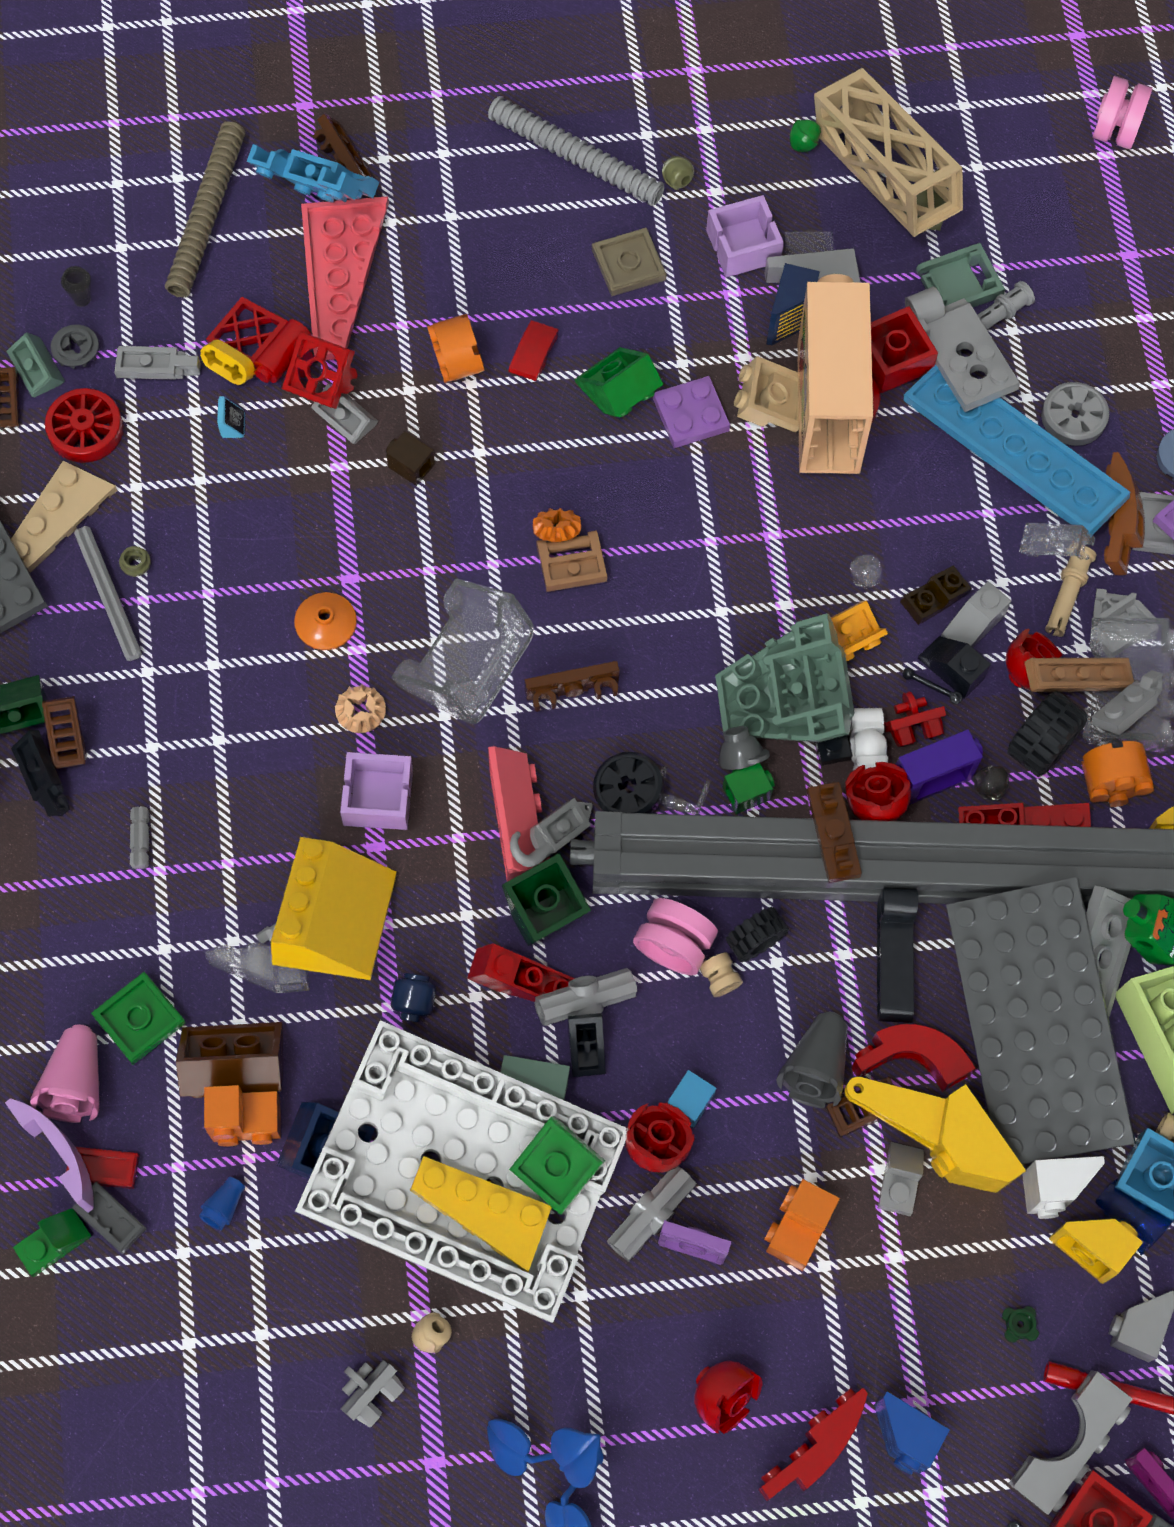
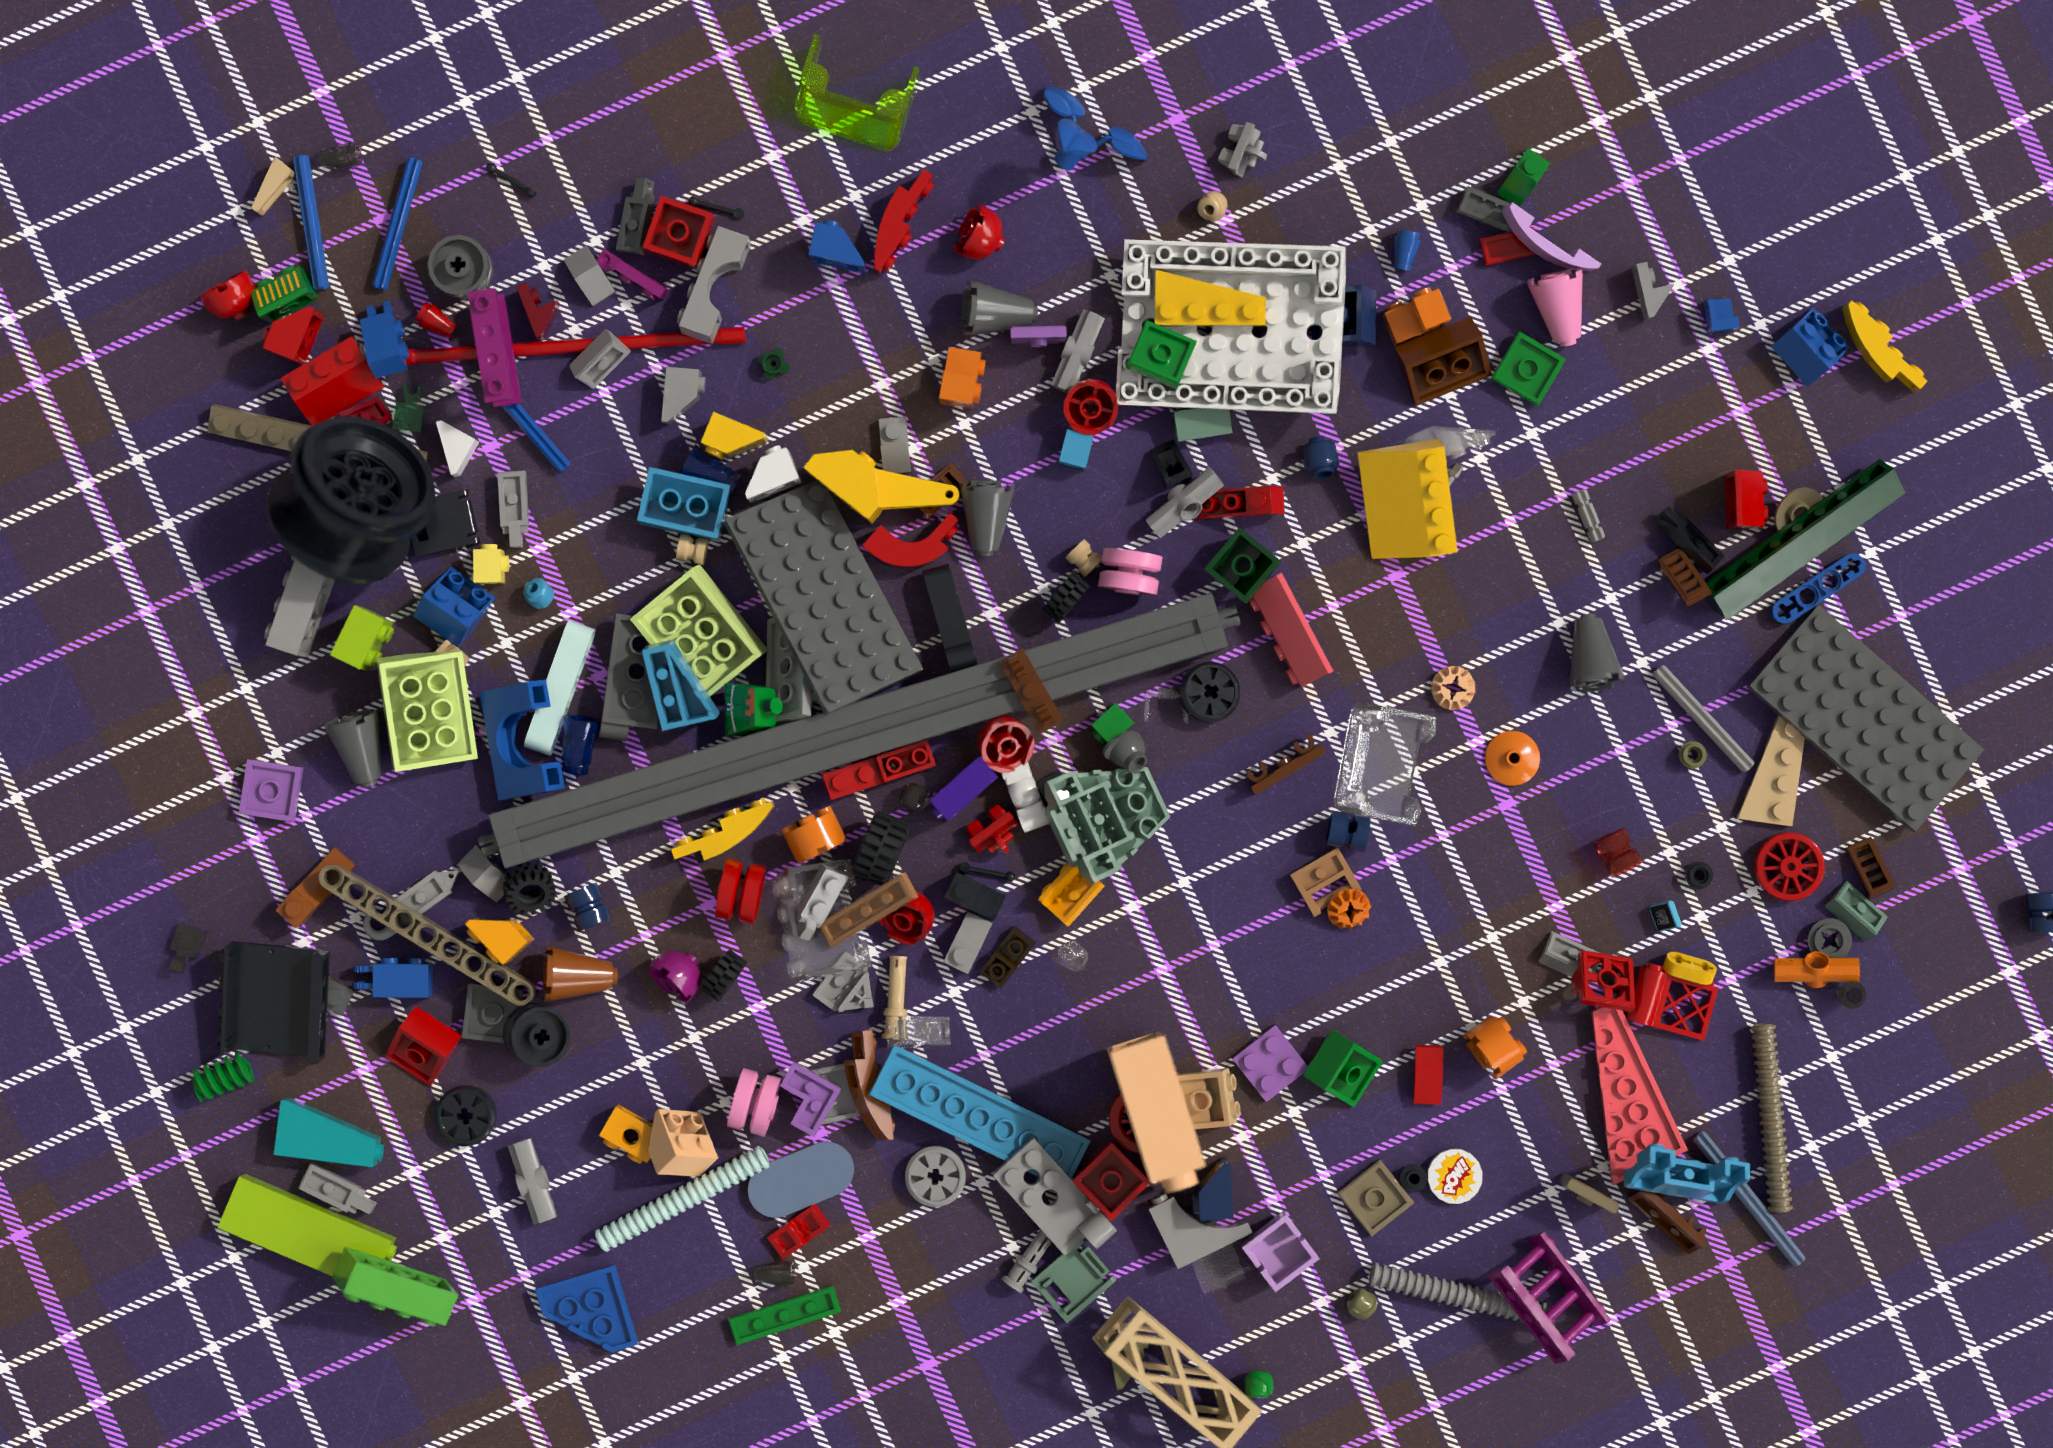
camera: 165 degrees right, 20 degrees up
light grey hinge [114,346,201,380] -> none
lavender piece [340,752,413,830] -> none
dark brown brick [386,431,435,486] -> none
light grey plate [510,798,593,867] -> none
none -> dark grey cone [961,280,1038,335]
none -> dark blue wheel [1326,810,1371,852]
none -> black plate [1400,1164,1428,1192]
none -> tile [1427,1148,1482,1204]
none -> magenta fence [1488,1232,1611,1364]
none -> dark tan plate [1558,1173,1620,1214]
none -> dark grey cone [1569,614,1625,692]
none -> clear red wheel [1593,827,1643,878]
none -> black plate [1685,862,1713,889]
none -> sand blue axle [1693,1131,1805,1267]
none -> orange piece [1773,951,1860,988]

